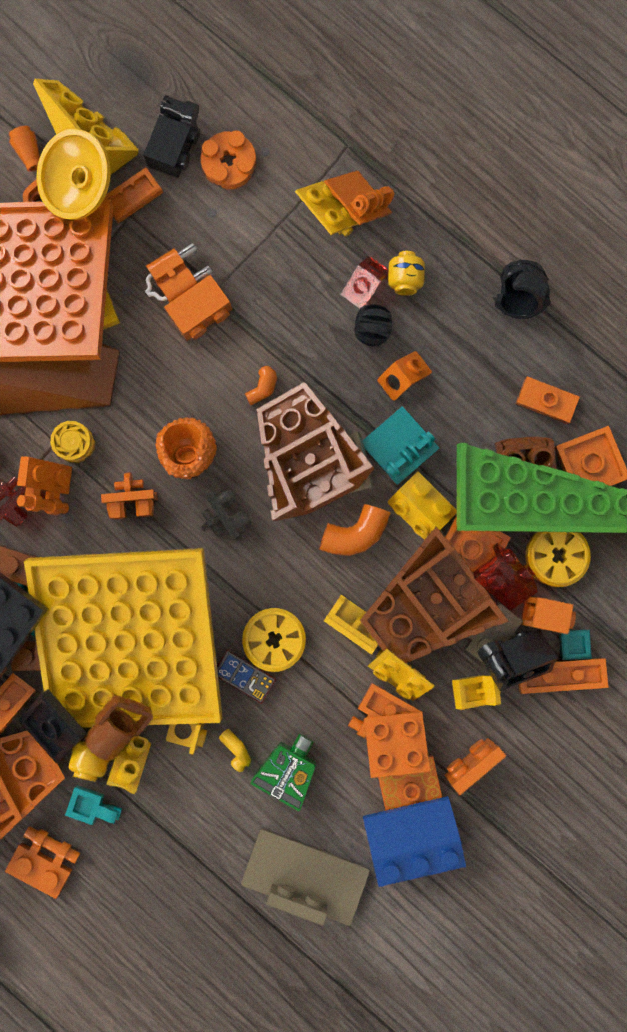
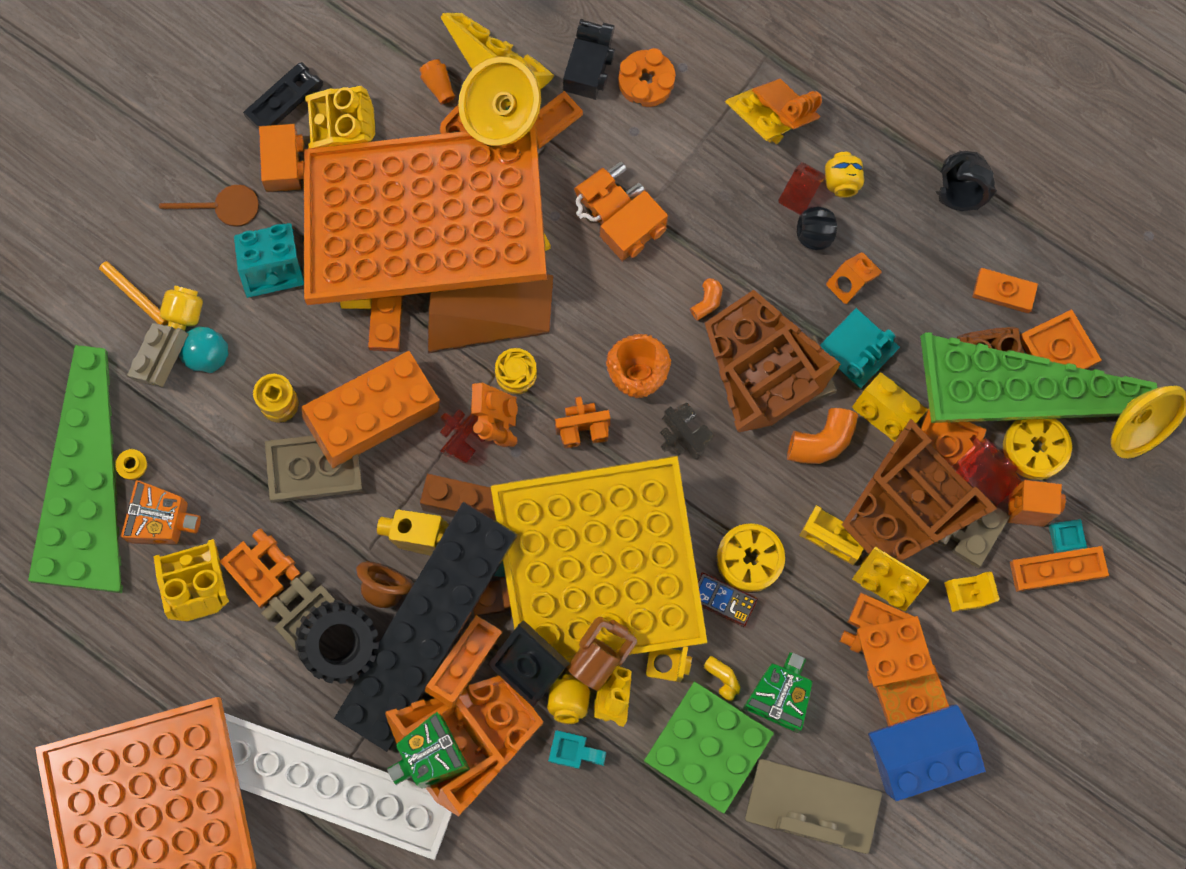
camera: 10 degrees left, 10 degrees down
orange plate [5,826,81,899] -> none
orange plate [444,738,506,795] -> none
black hinge [478,629,557,691] -> none
none -> bright green plate [643,681,774,814]

